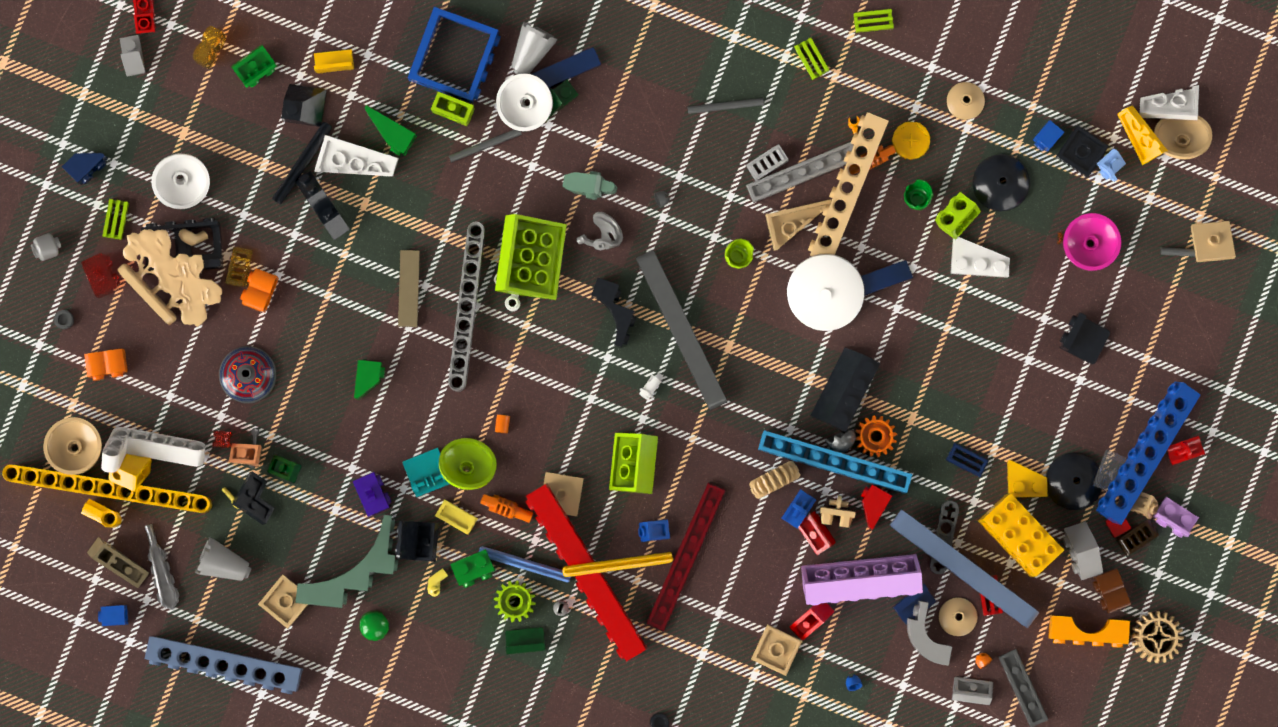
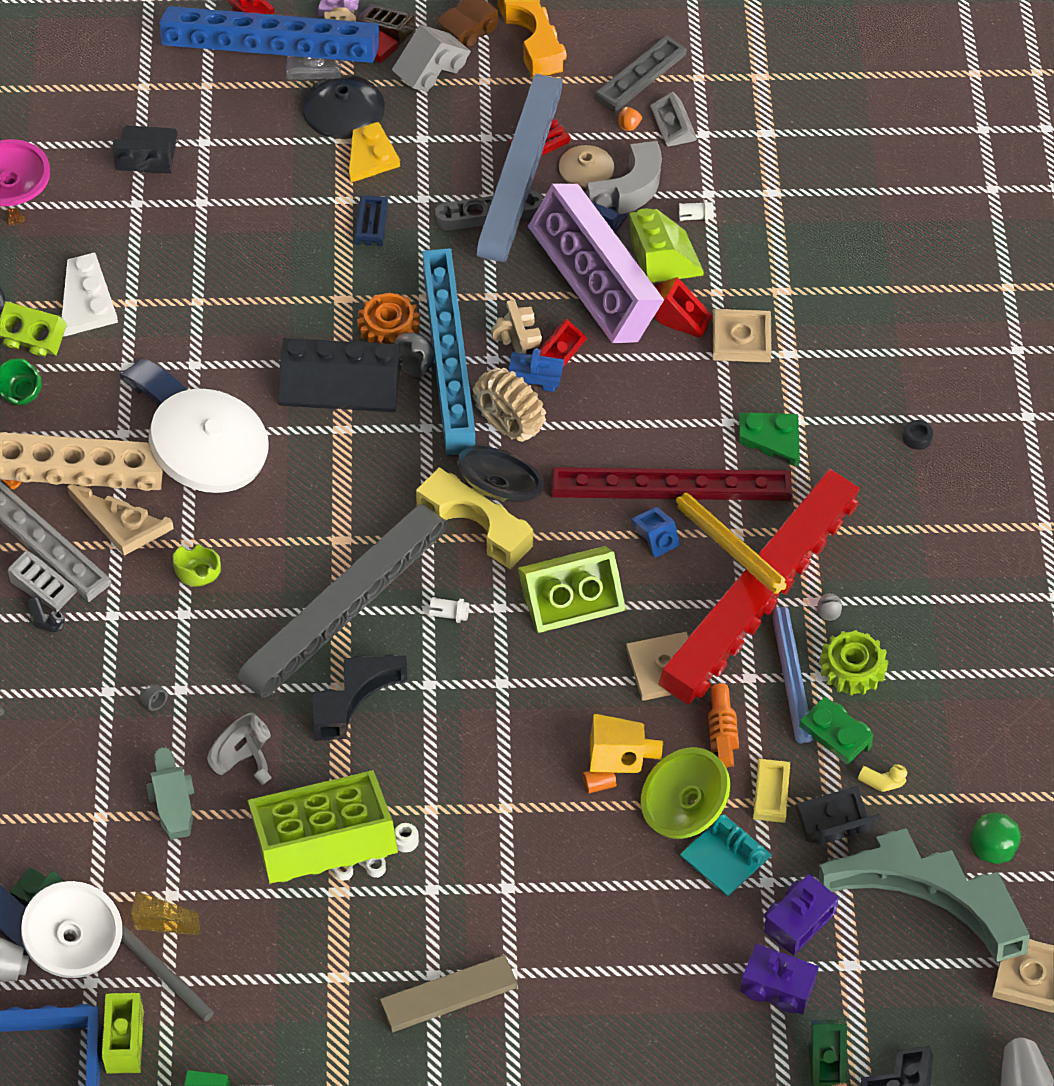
camera: 115 degrees left, 30 degrees down
green slope [354,360,385,400] -> none
light grey beam [448,222,485,392] -> none
dark green panel [505,627,546,655] -> none
blue hinge [846,674,862,691] -> none
red slope [861,484,892,530] -> none
yellow brick [978,493,1064,577] -> none
none -> black arm [26,597,65,632]
none -> clear yellow slope [131,892,201,935]
none -> light yellow arch [416,467,533,570]
none -> black dish [457,446,544,502]
none -> yellow torso [590,714,663,773]
none -> lime slope [629,208,703,283]
none -> white pin [679,200,714,222]
none -> green wing [739,412,800,467]
none -> dark purple brick [740,944,819,1015]

